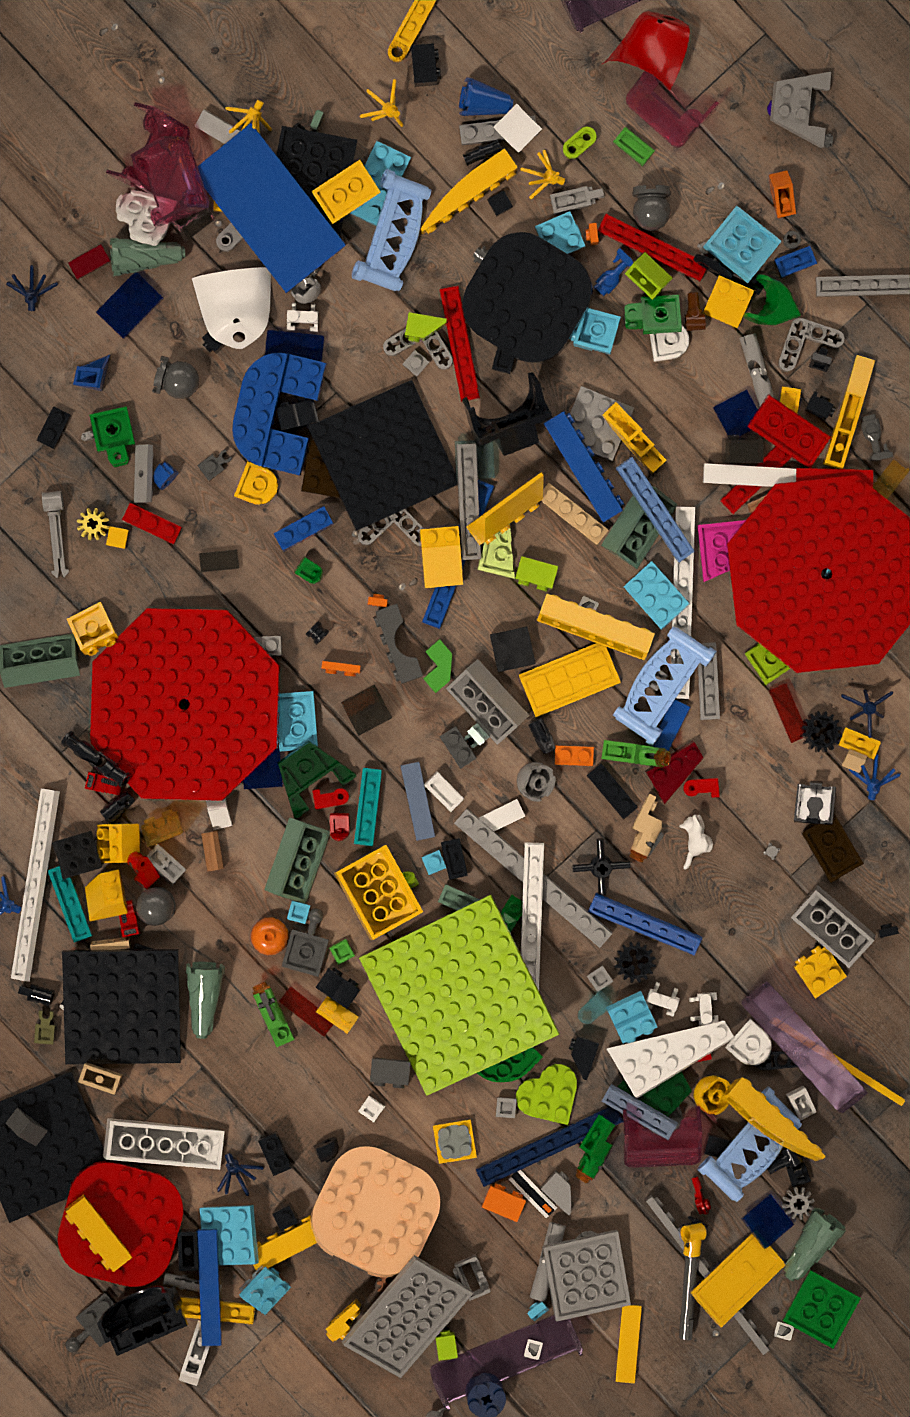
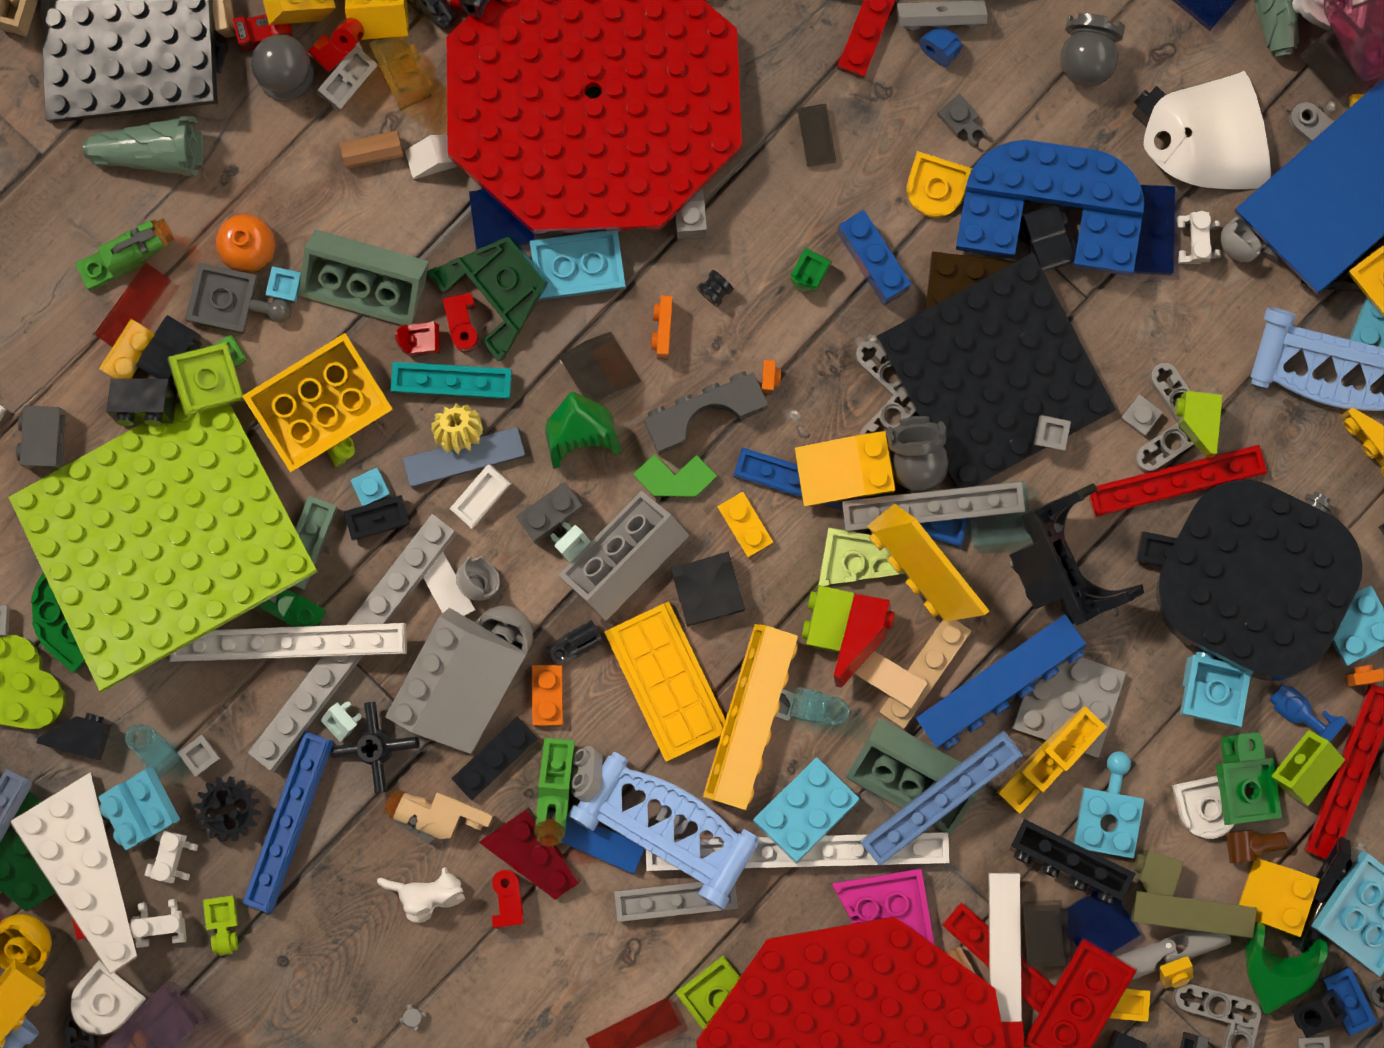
camera: 85 degrees right, 5 degrees down
none -> black brick [106,378,178,427]
none -> lime tile [168,342,244,416]
none -> lime plate [203,895,239,956]
none -> light aqua tile [321,701,362,743]
none -> light grey slope [385,608,527,754]
none -> light yellow gear [431,403,483,455]
none -> light grey hair [456,556,500,601]
none -> green animal [545,391,621,469]
none -> light grey plate [571,746,603,802]
none -> yellow plate [717,492,773,558]
none -> clear light blue piece [790,687,849,726]
none -> red slope [833,593,895,688]
none -> tan tile [836,651,929,710]
none -> dark grey tile [886,416,949,492]
none -> black brick [1009,819,1136,906]
none -> light grey plate [1034,415,1071,451]
none -> medium azure plate [1073,751,1144,859]
none -> olive tile [1131,891,1257,938]
none -> olive slope [1133,850,1184,896]
none -> yellow plate [1160,956,1193,989]
none -> black brick [1292,988,1347,1038]

